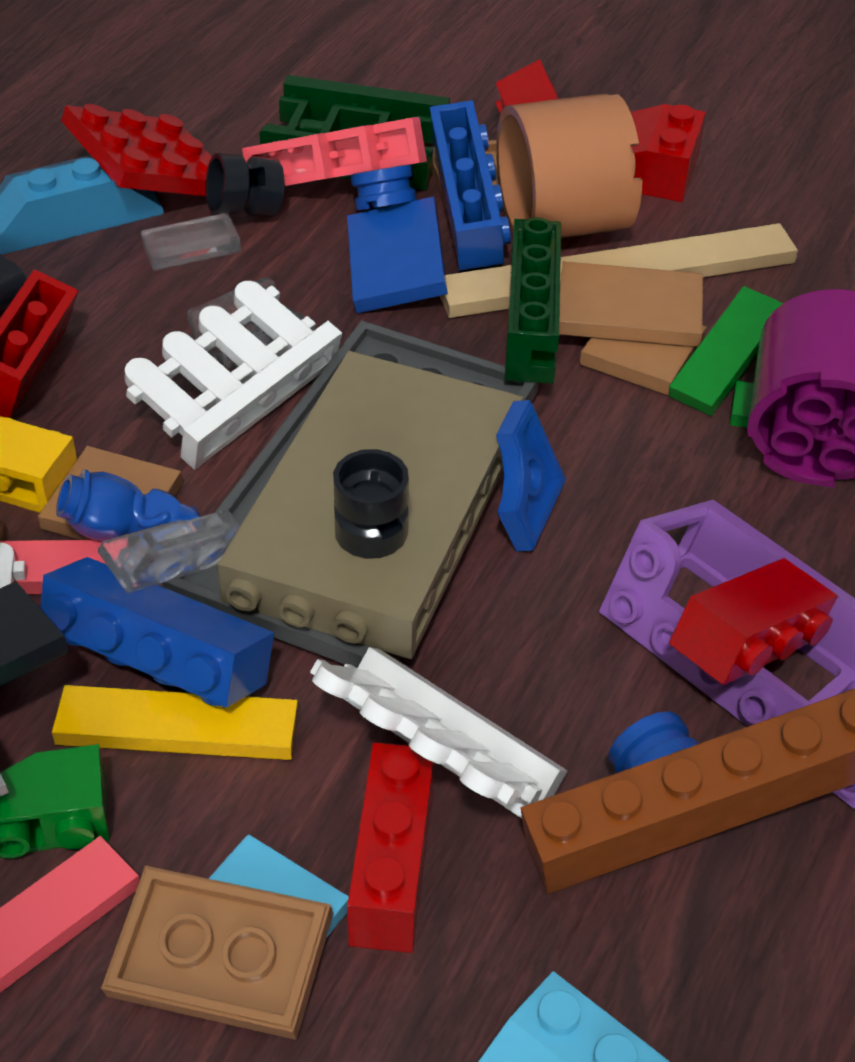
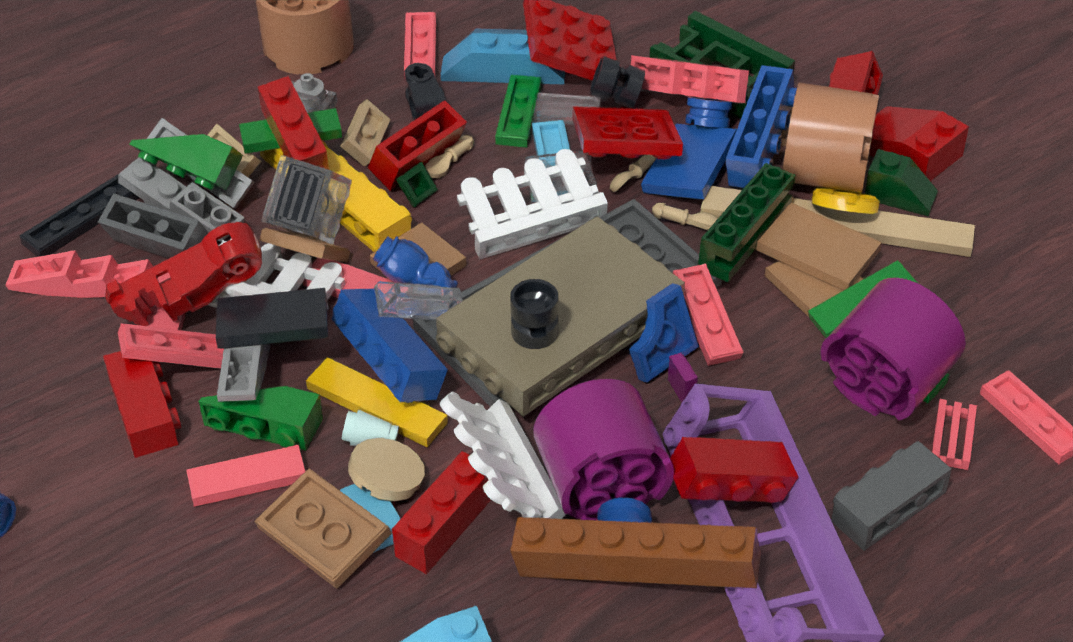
camera: 30 degrees right, 0 degrees up
none -> light aqua cone [342,409,399,446]
none -> tan tile [348,438,425,501]
none -> dark green slope [396,162,438,207]
none -> tan piece [425,135,474,178]
none -> green tile [495,75,542,147]
none -> medium azure tile [532,120,570,168]
none -> magenta brick [533,379,674,520]
none -> red plate [572,106,683,159]
none -> tan piece [610,155,656,192]
none -> tan piece [652,203,718,230]
none -> magenta tile [668,353,698,402]
none -> coral tile [673,264,744,366]
none -> yellow tile [811,188,880,214]
none -> dark green slope [865,149,938,217]

